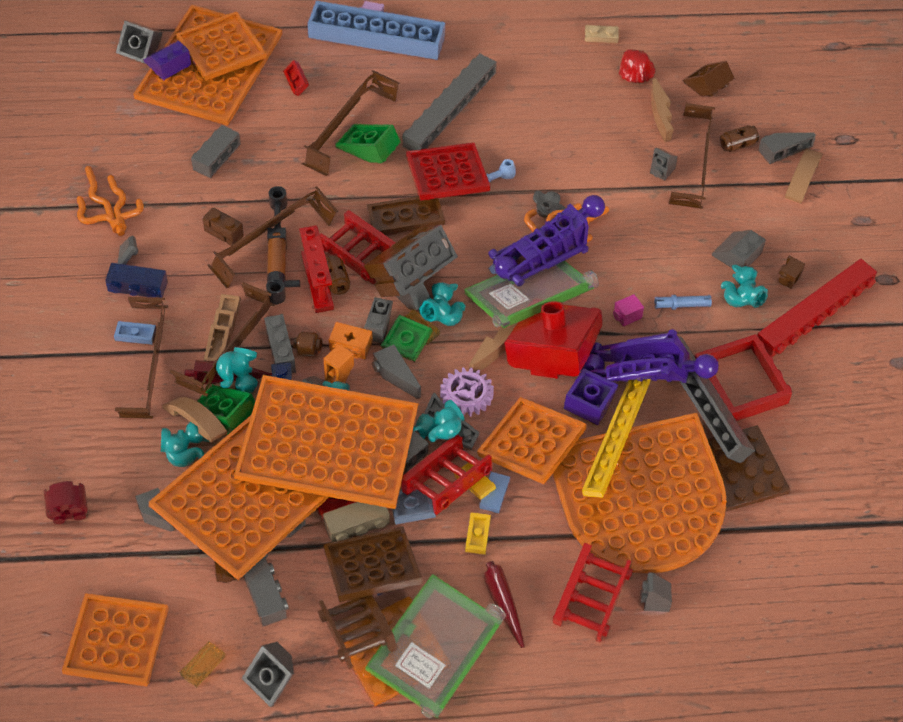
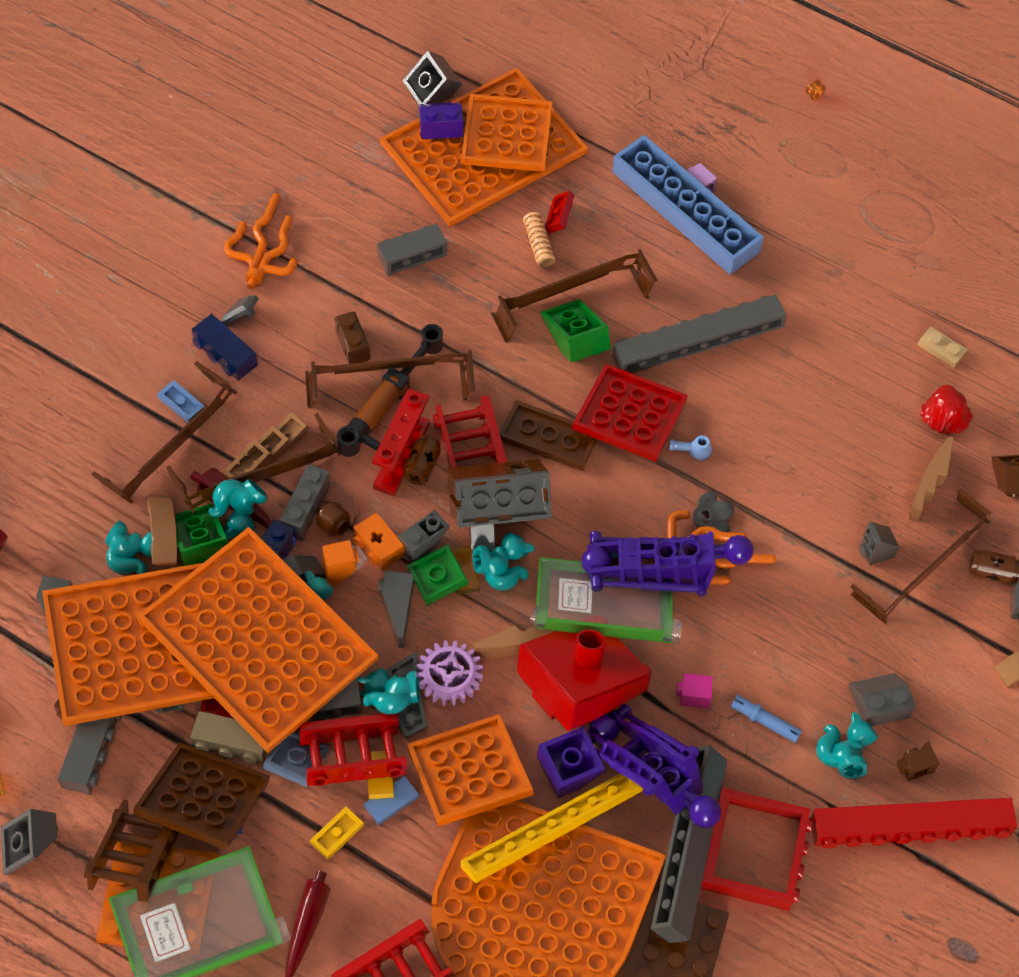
camera: 35 degrees right, 5 degrees up
none -> light nougat piece [523,212,555,268]

